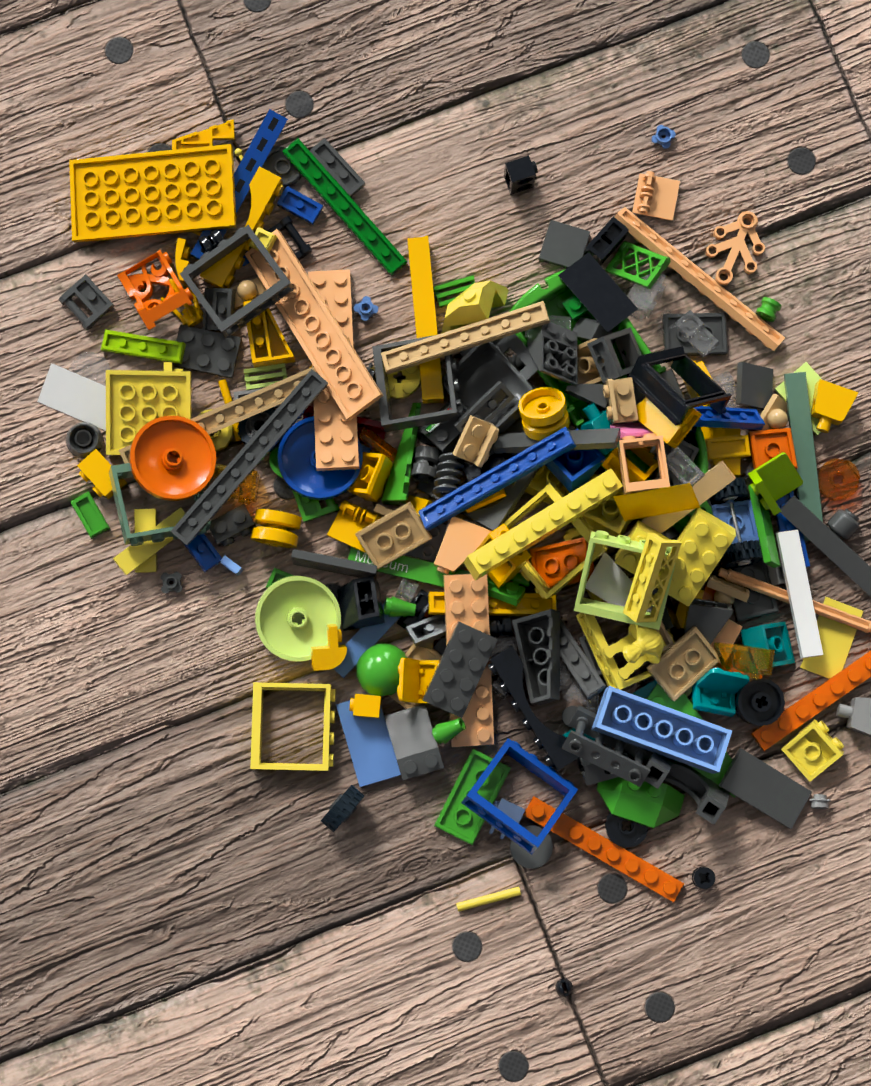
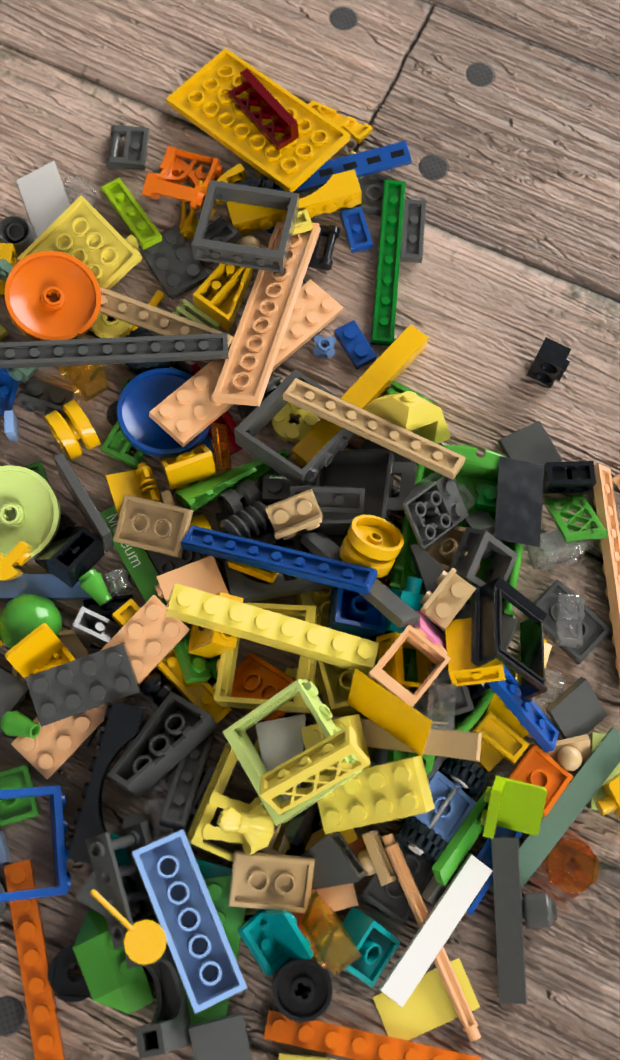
camera: 40 degrees right, 10 degrees down
none -> yellow piece [90,889,167,965]
none -> dark red fence [228,69,299,151]
none -> blue plate [334,320,377,370]

